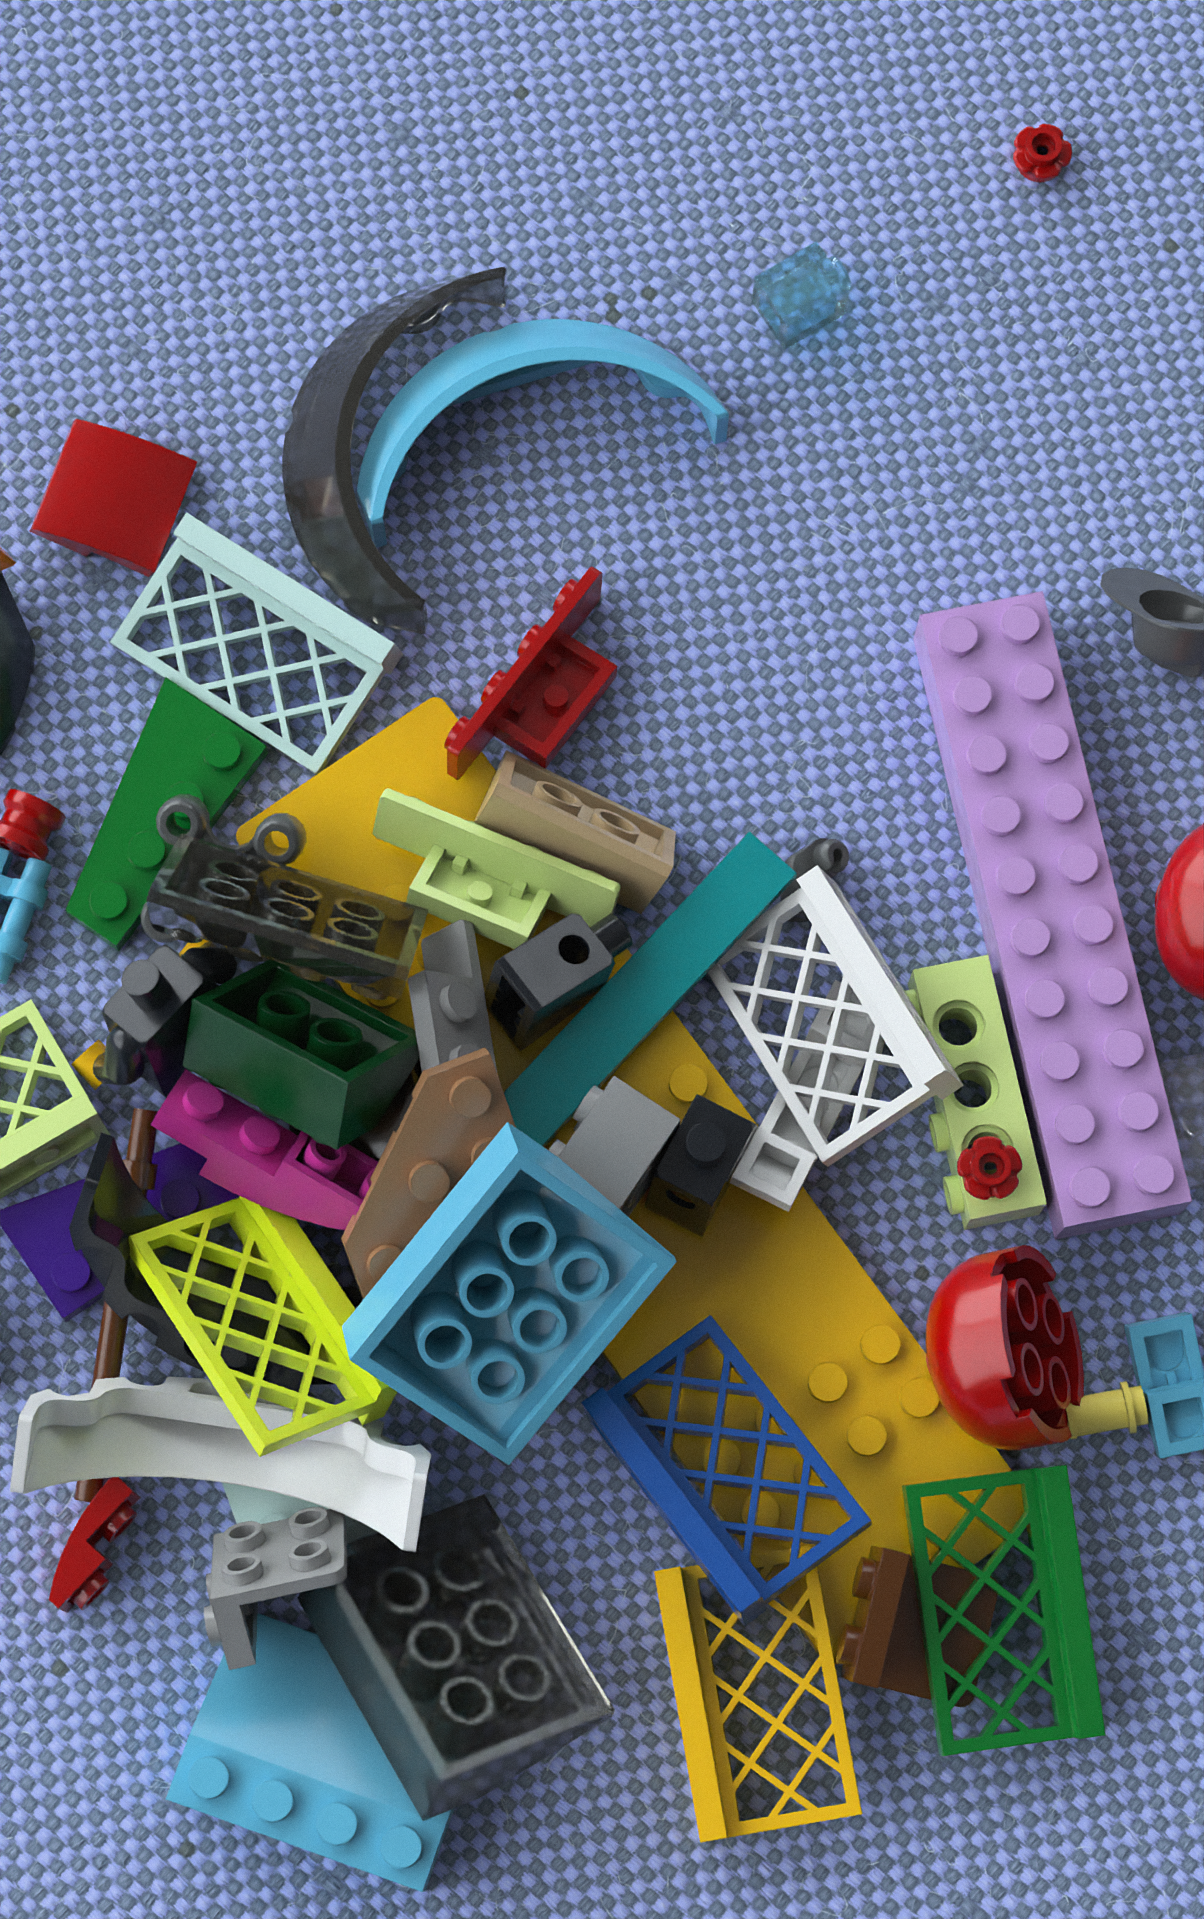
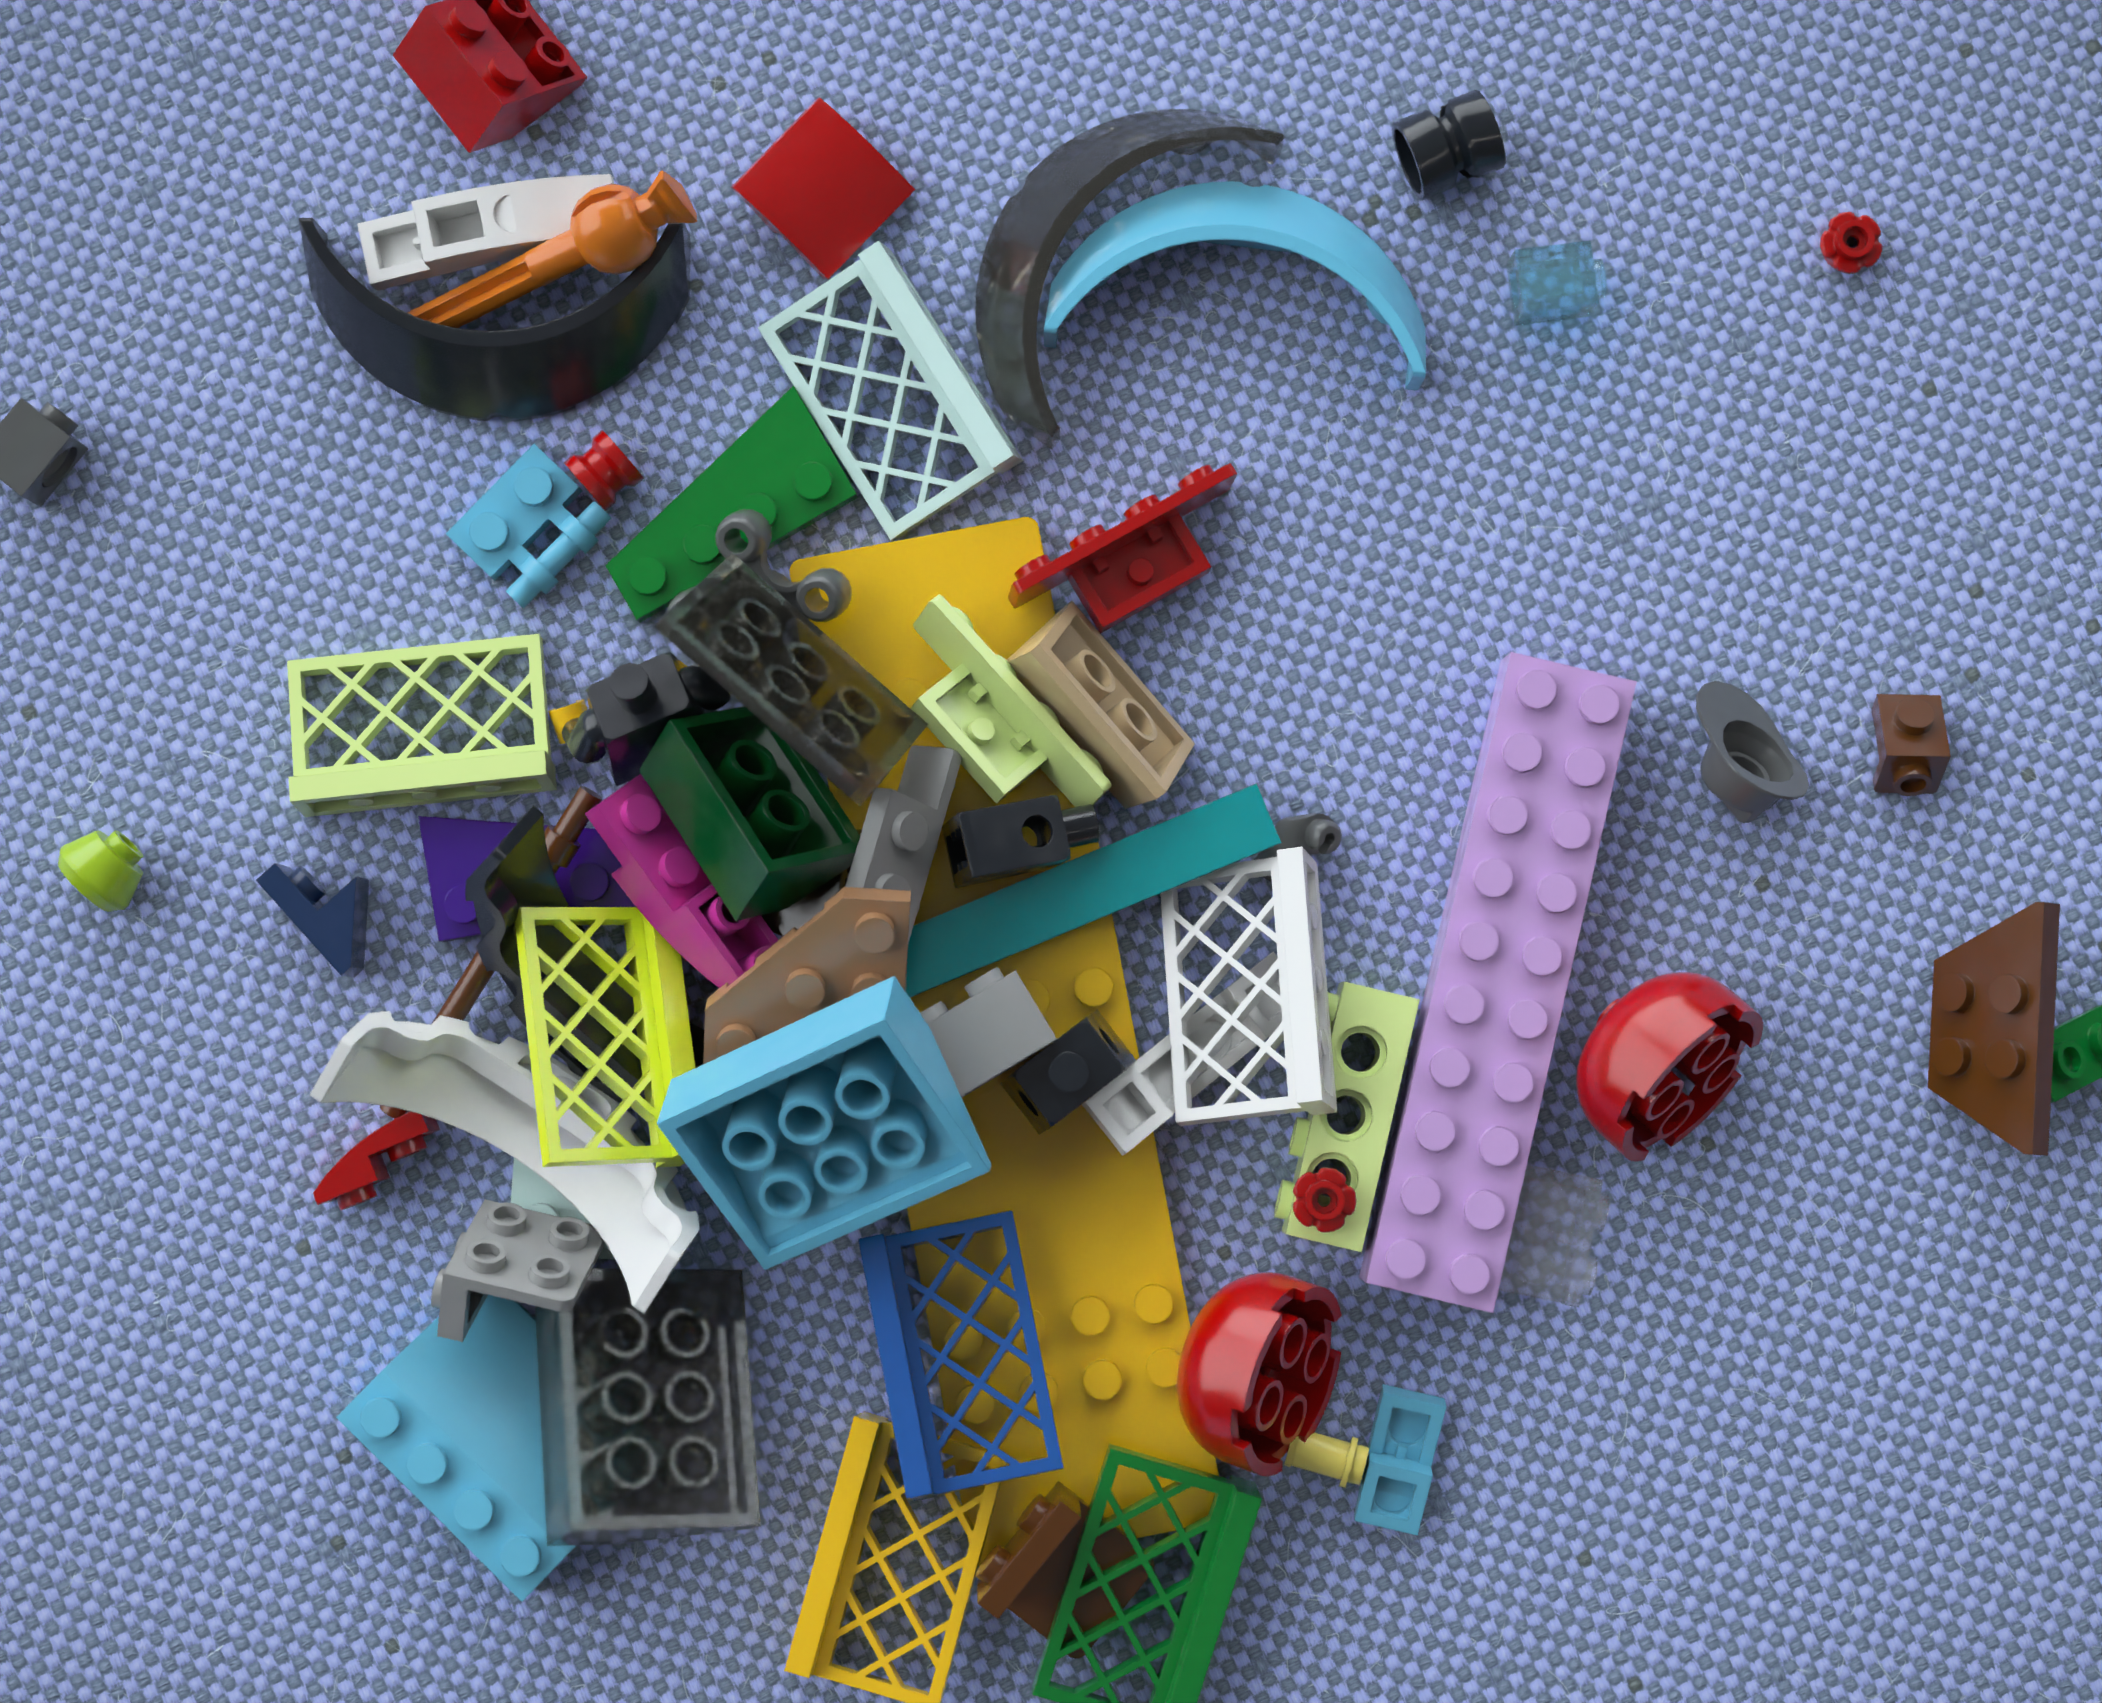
camera: 25 degrees right, 10 degrees up
none -> black wheel [1392,90,1506,200]

